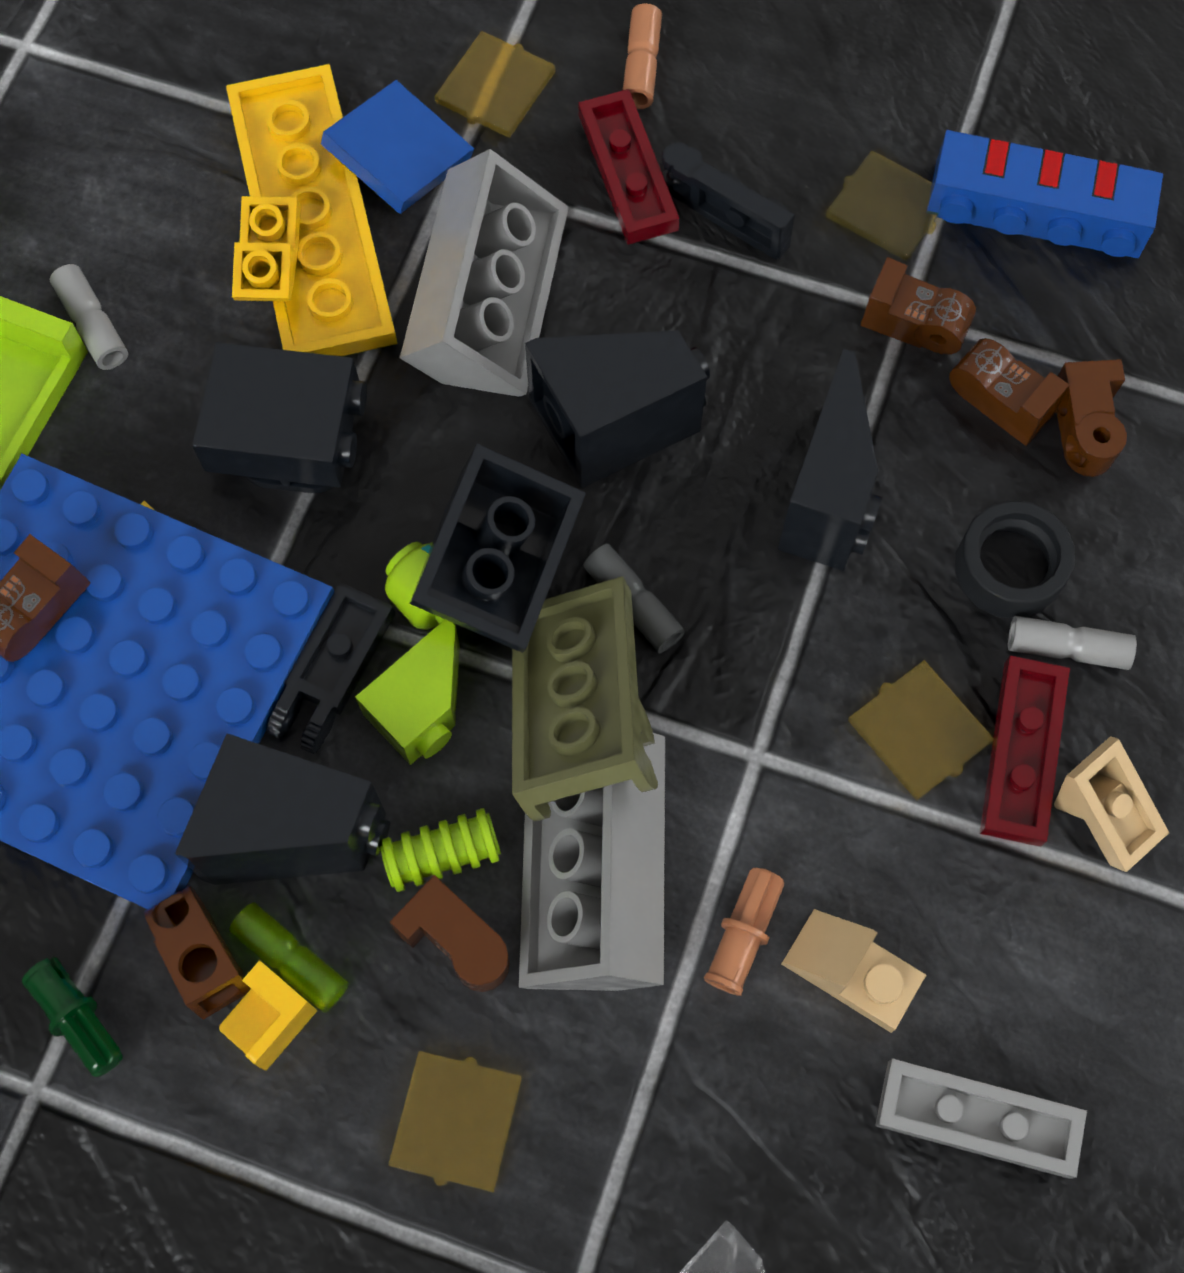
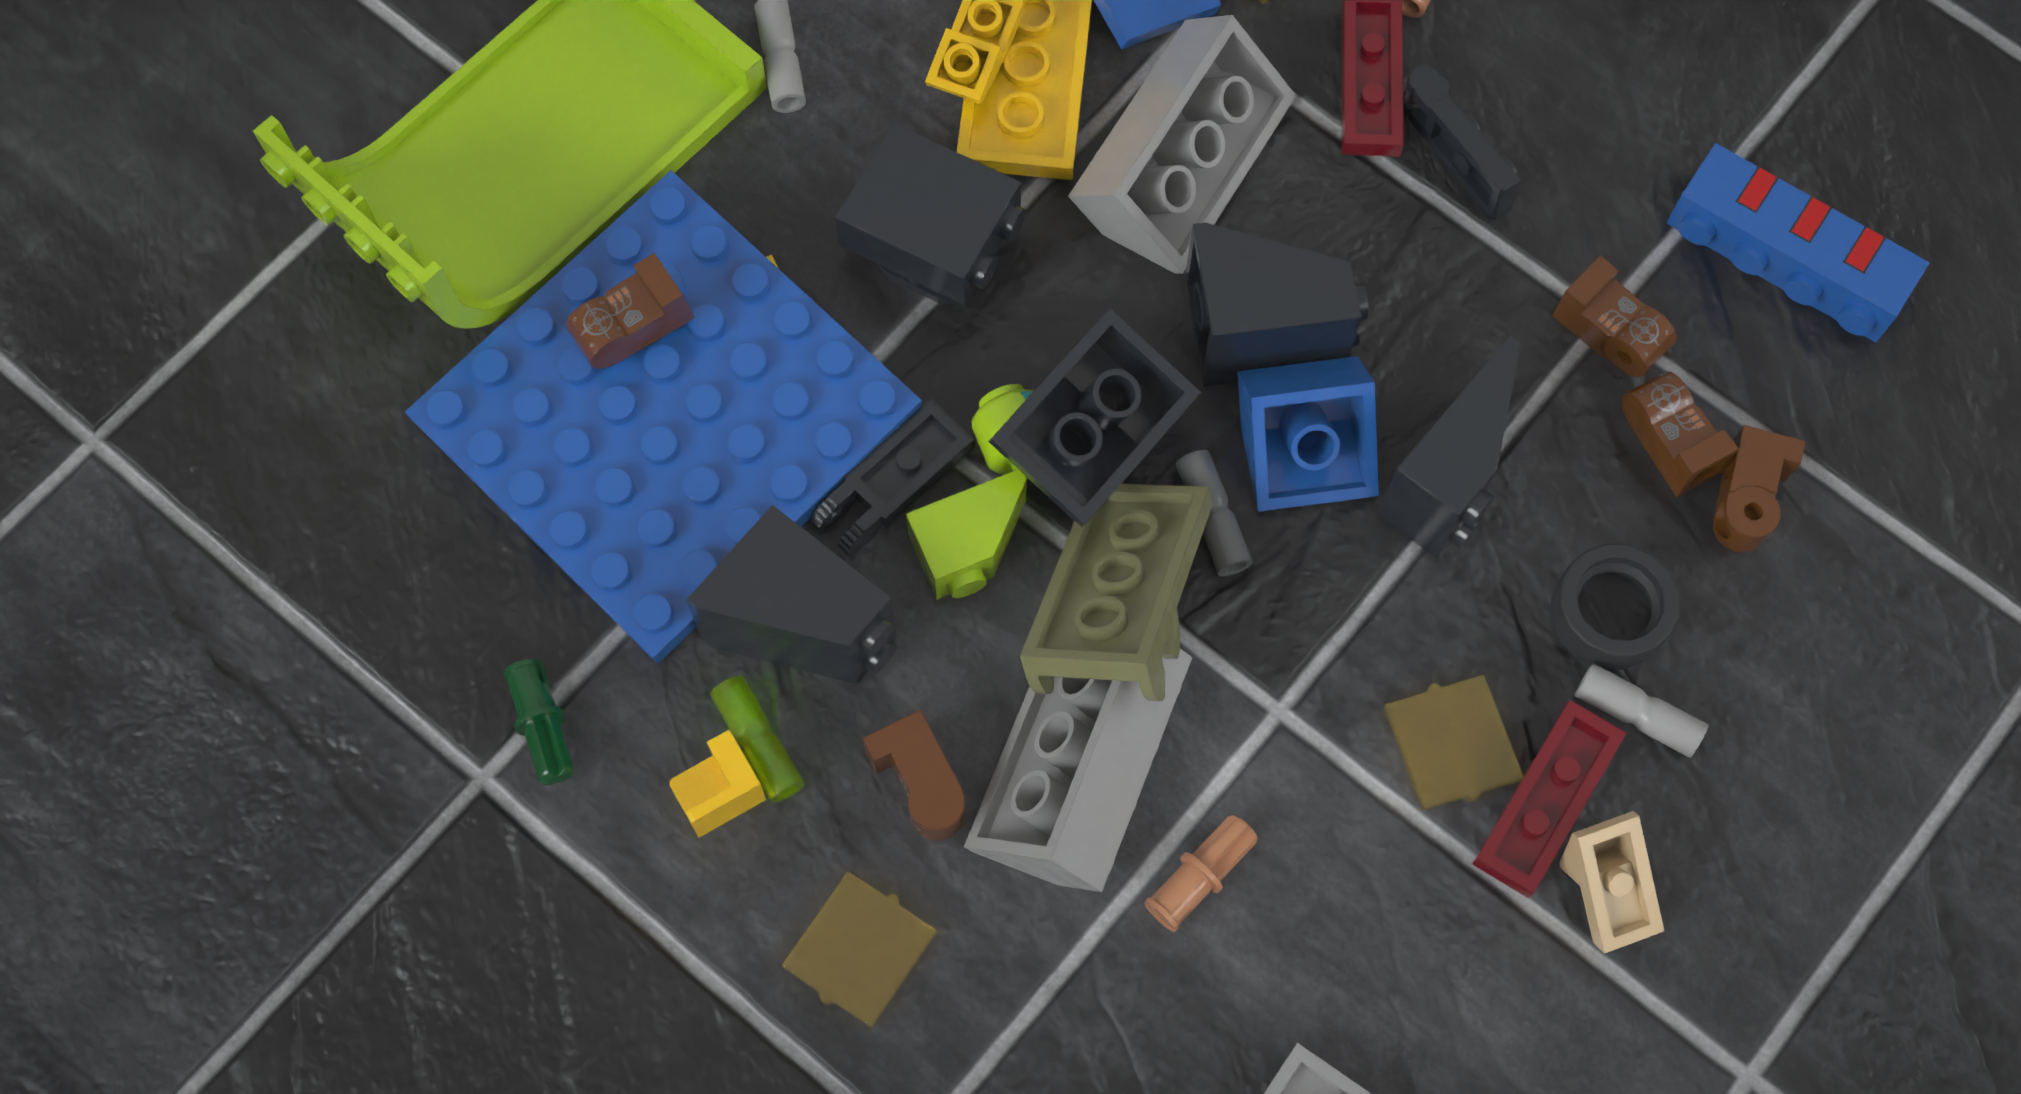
camera: 20 degrees right, 0 degrees up
reddish brown leg [144,885,251,1020] -> none
lime piece [380,808,501,892] -> none
tan slope [782,909,926,1033] -> none
clear yellow piece [826,150,939,261] -> none
none -> blue slope [1237,356,1379,512]

